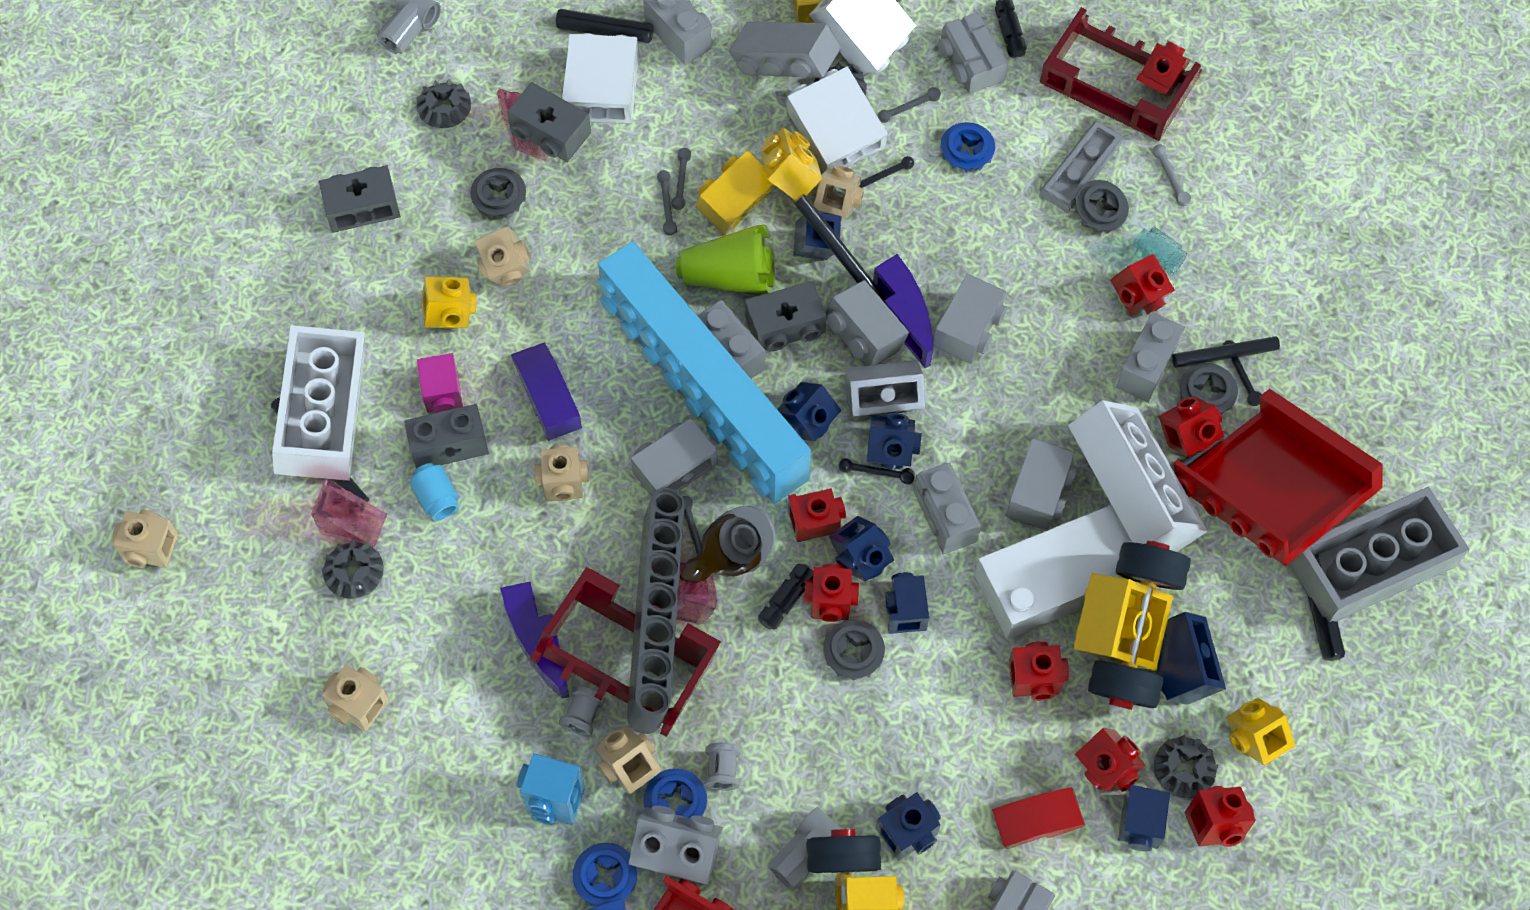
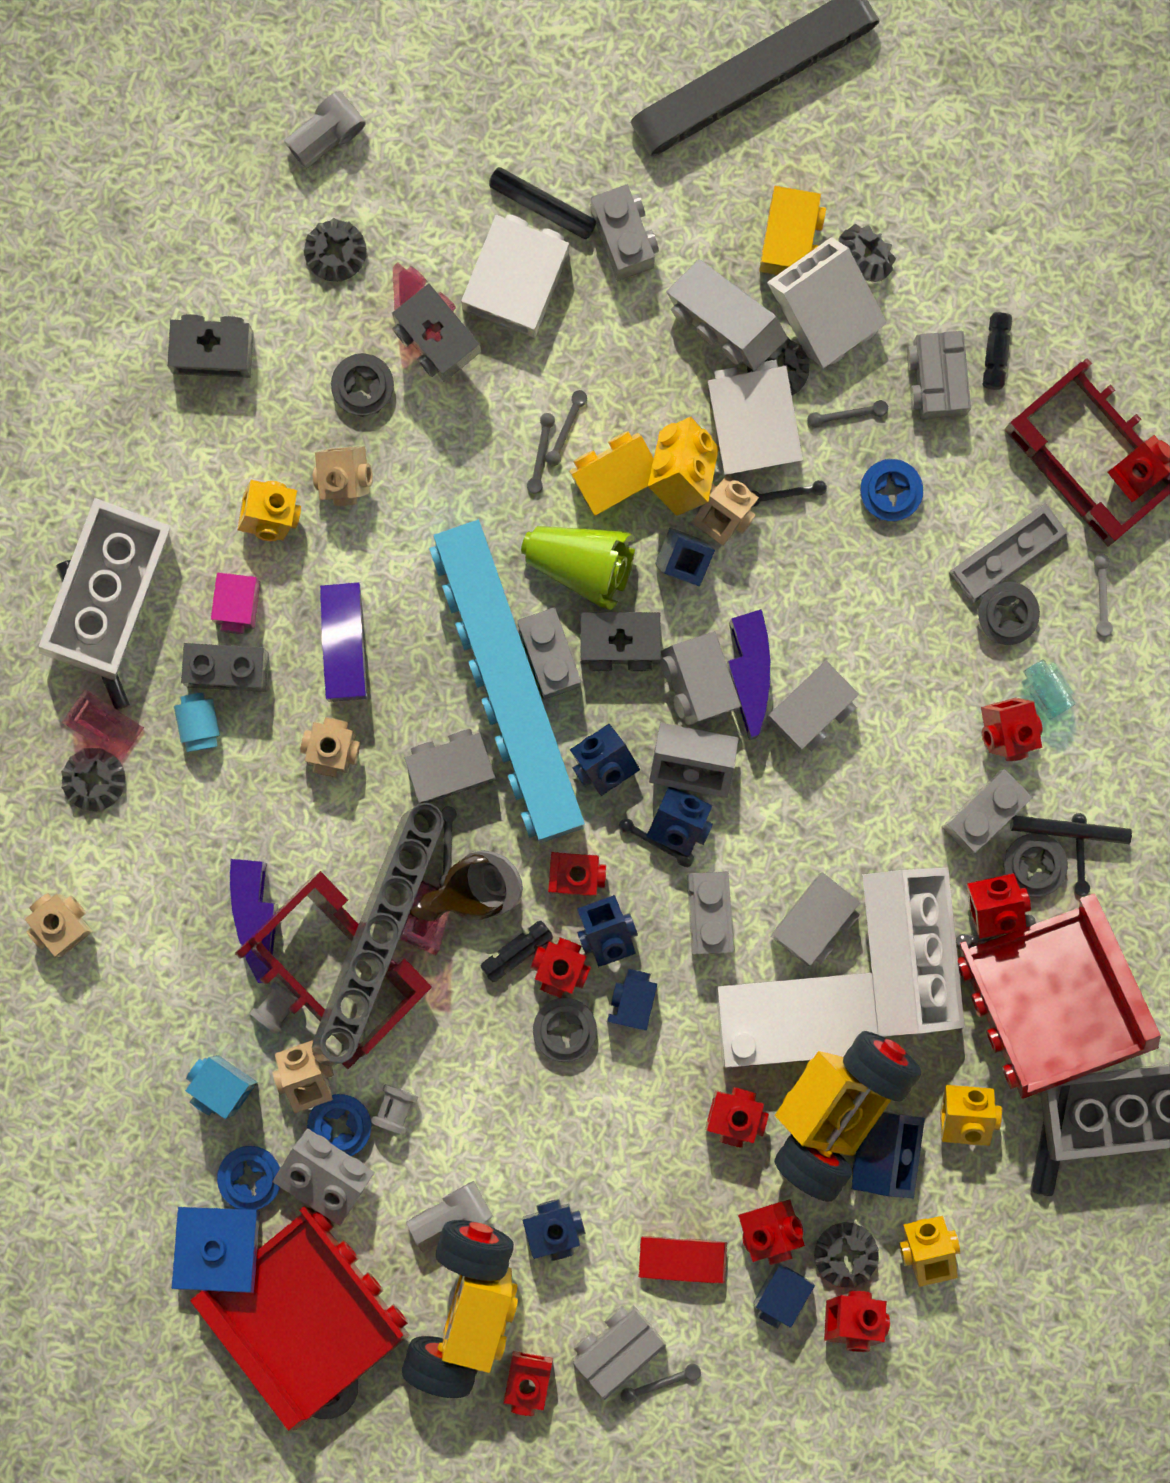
camera: 15 degrees right, 20 degrees up
black bar [793,194,887,302] -> none
none -> yellow brick [940,1085,1002,1146]

